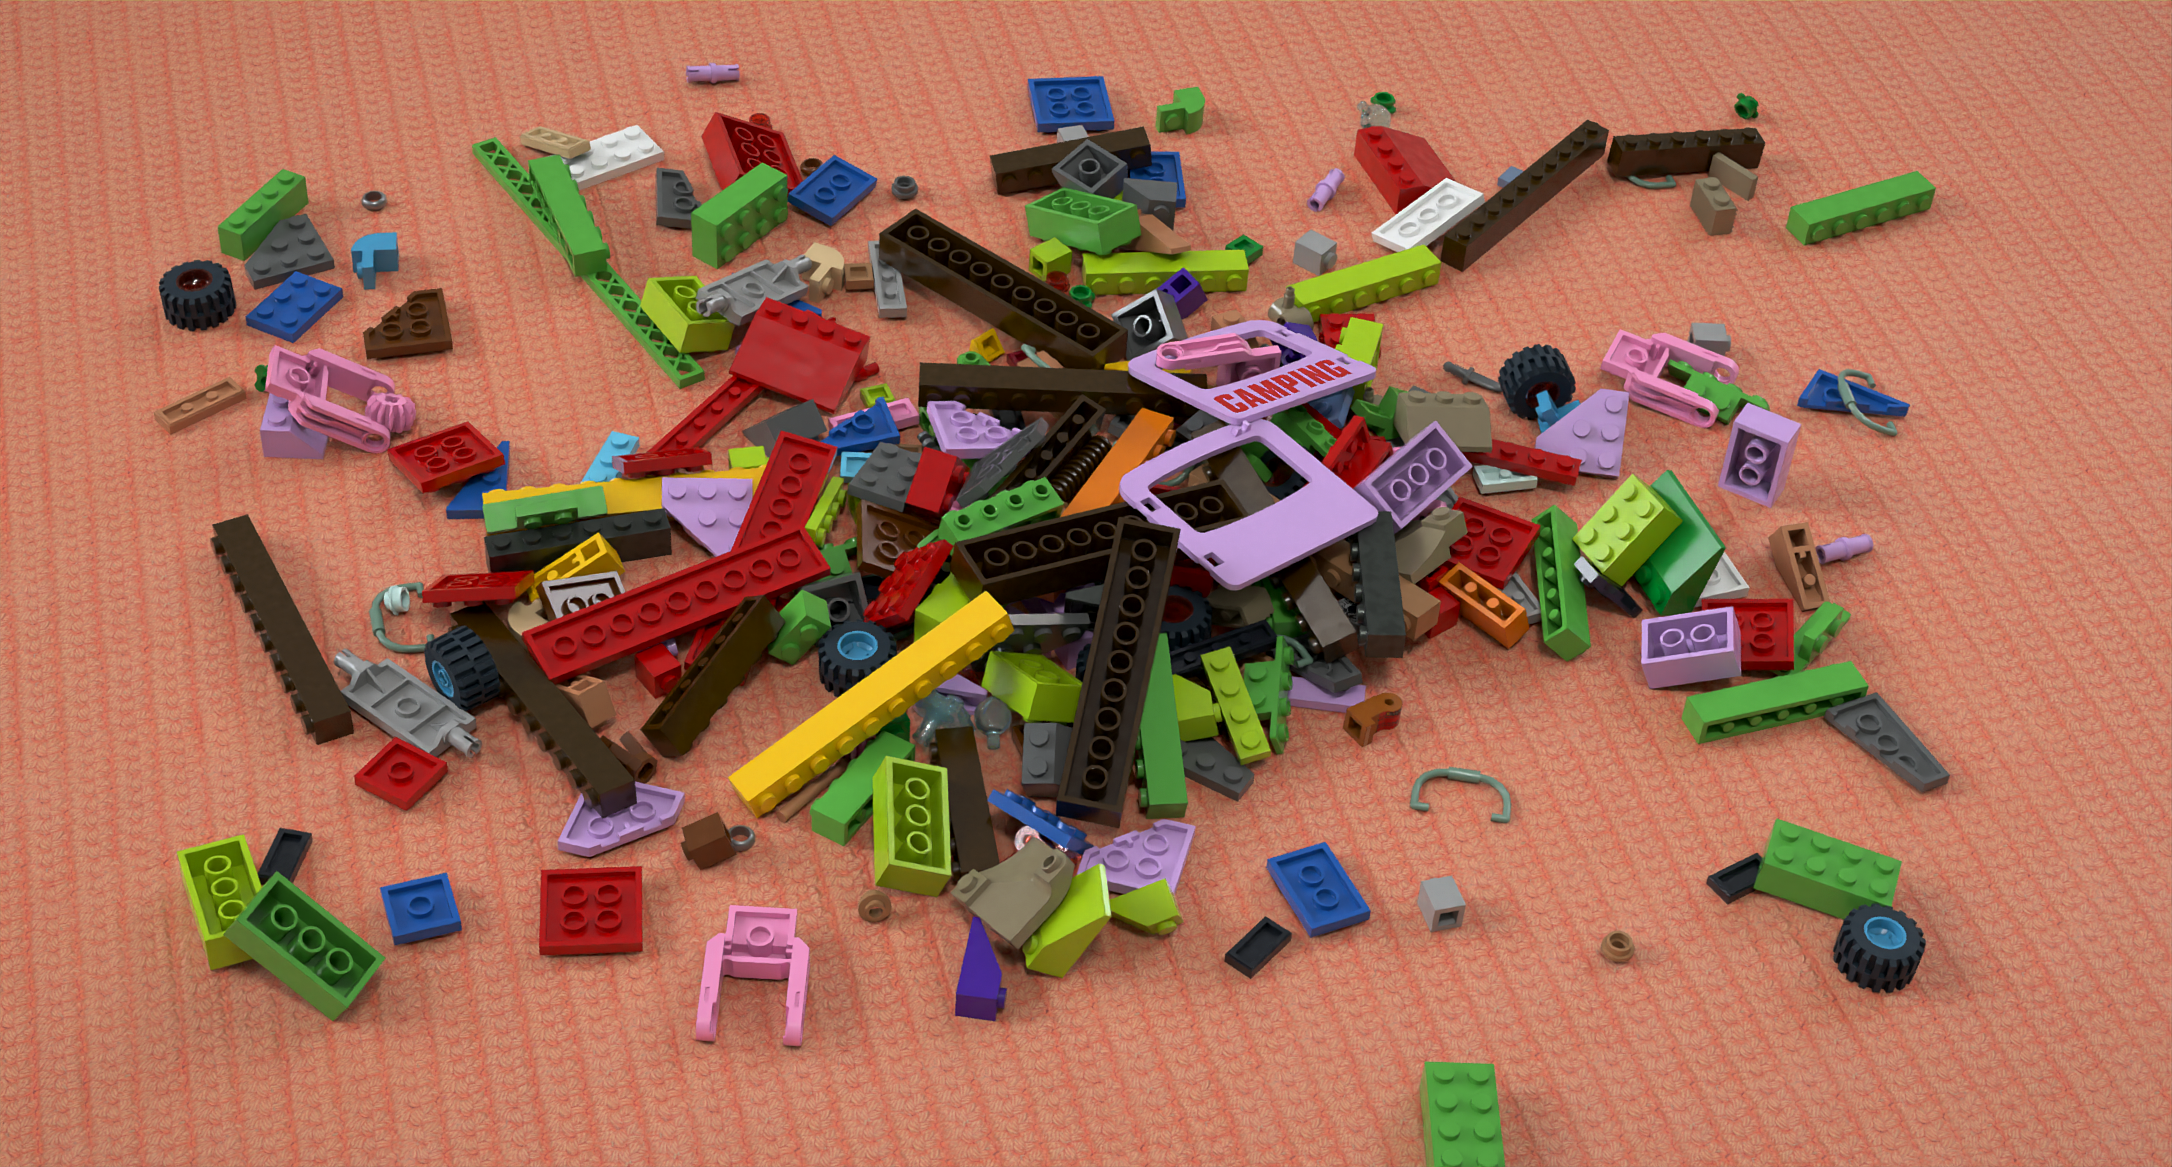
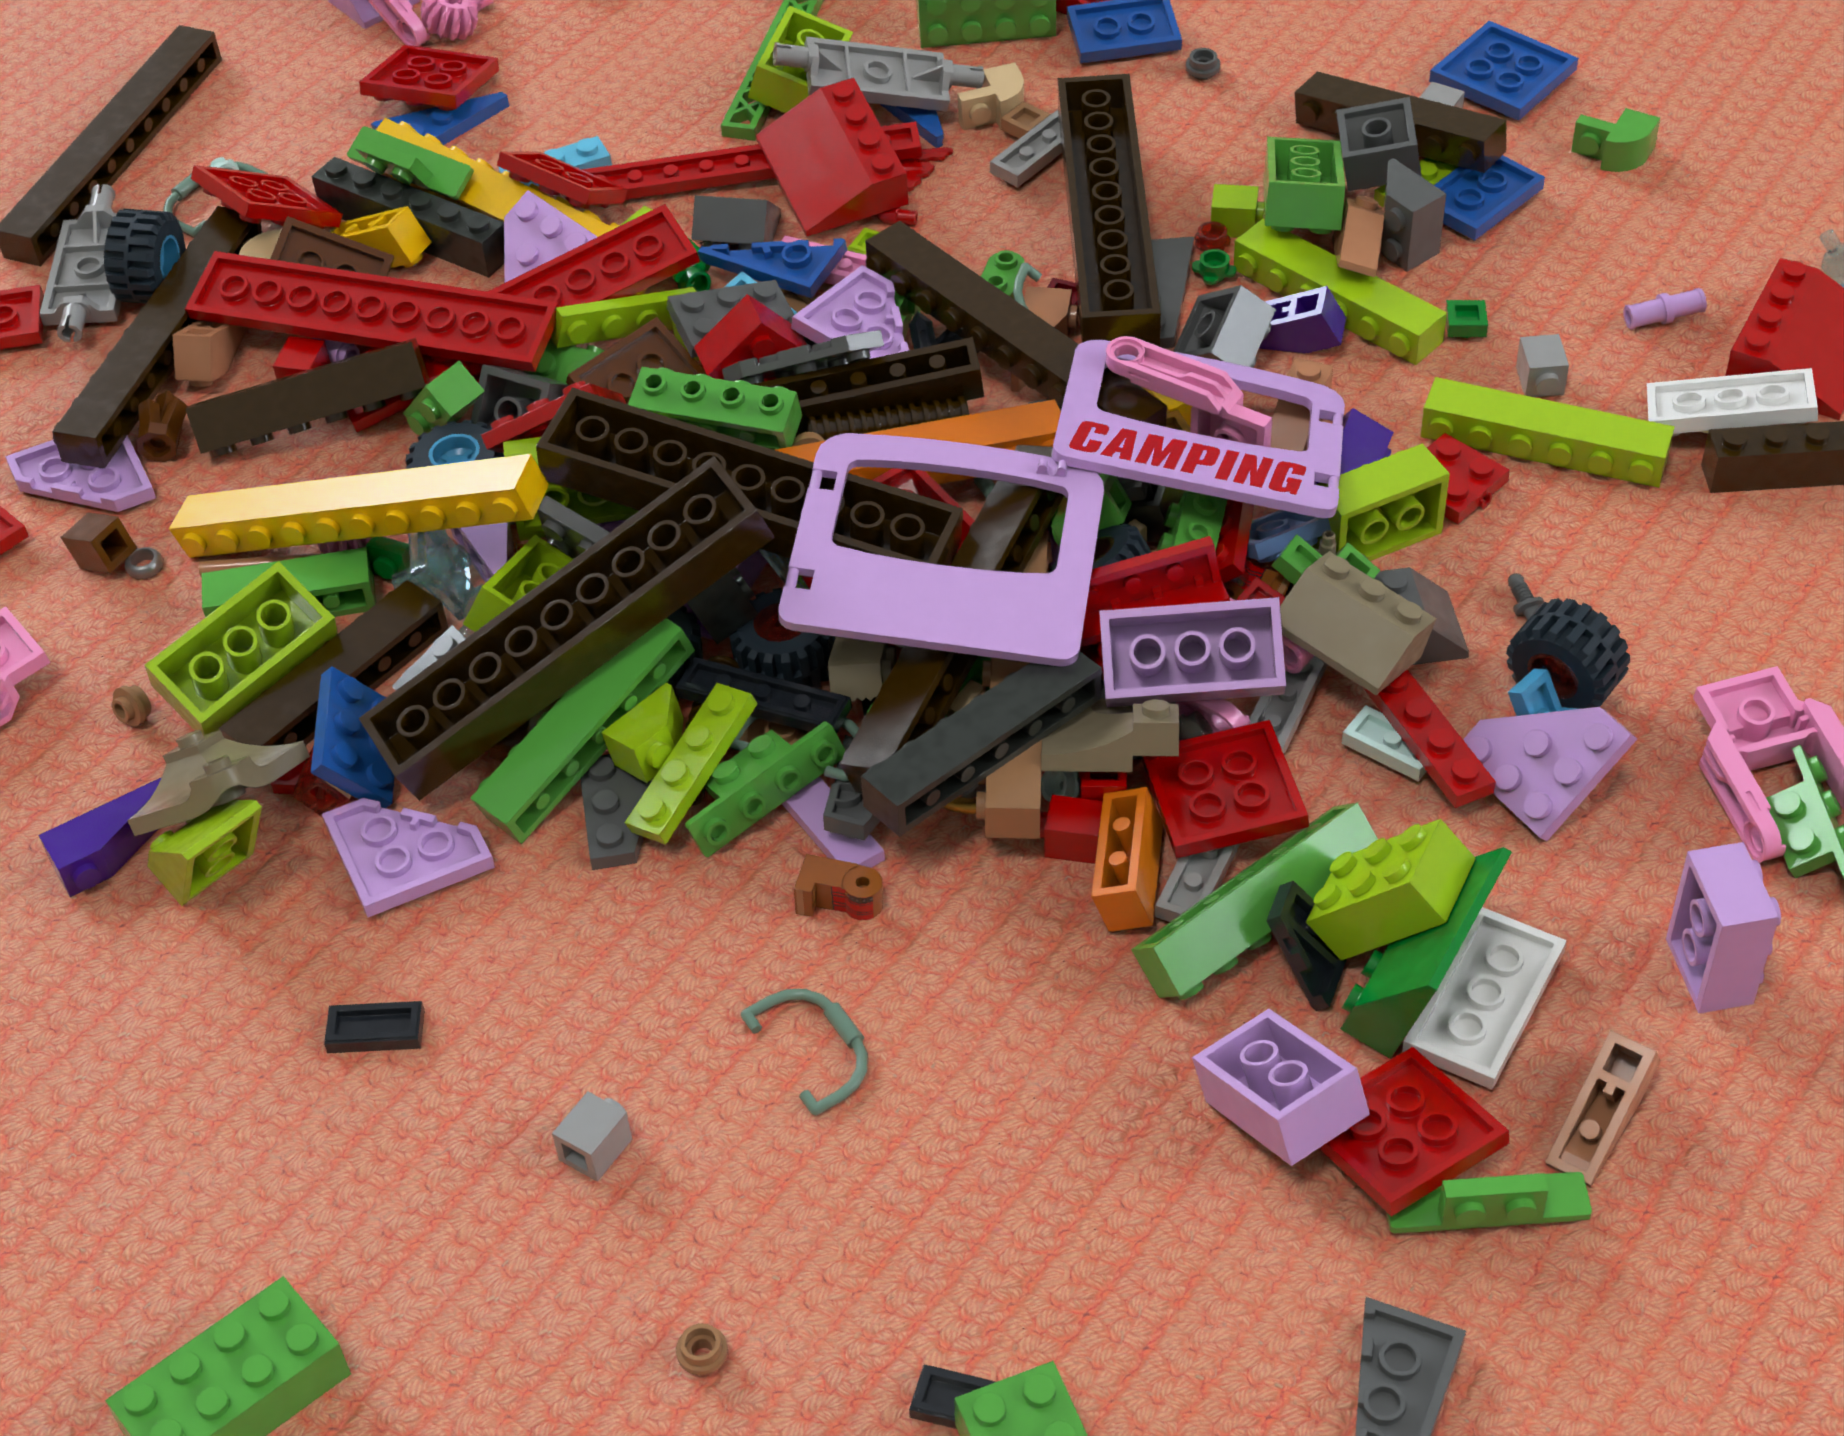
camera: 55 degrees right, 5 degrees up
yellow slope [969,328,1005,363] -> none
lime slope [1109,878,1184,935] -> none
blue plate [1266,842,1371,938] -> none
dark tan piece [1268,286,1314,331] -> none
bright green brick [1681,661,1869,744] -> none
lavender pin [1815,534,1873,564] -> none

